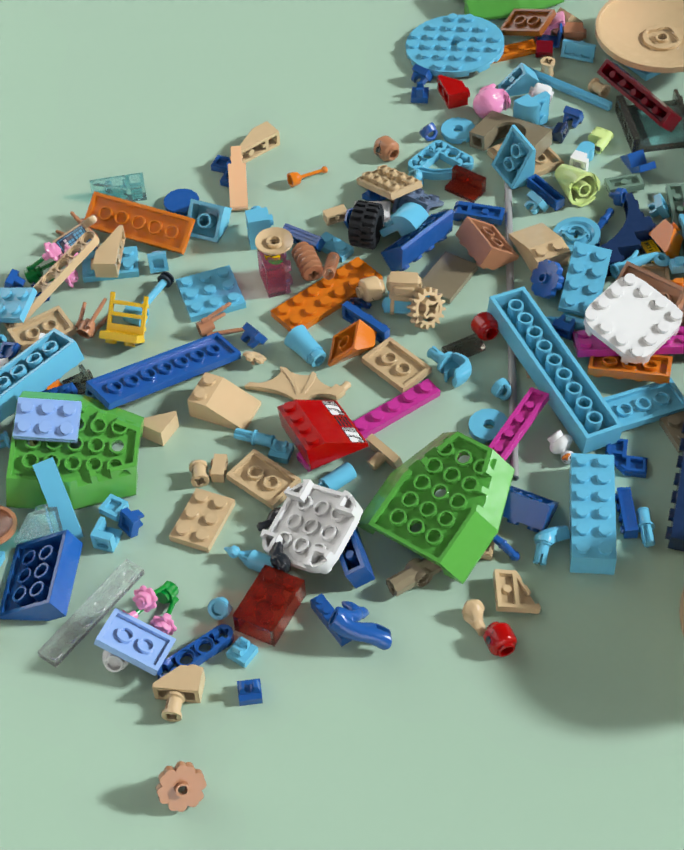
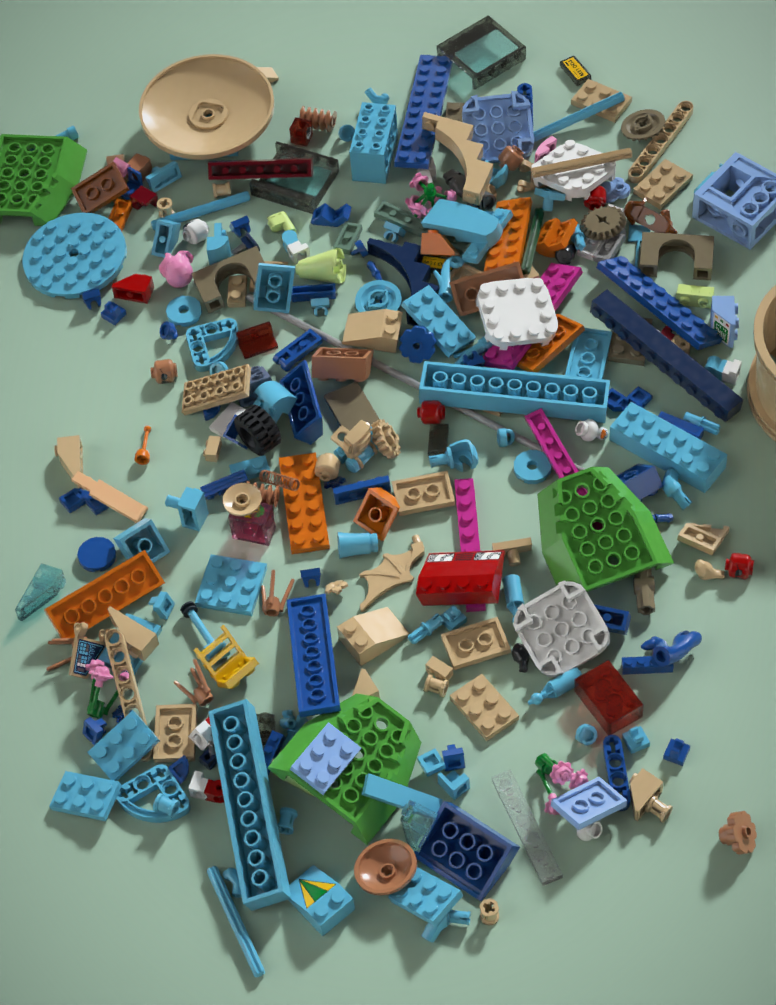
camera: 55 degrees left, 5 degrees up
black animal [270,541,291,574] -> none

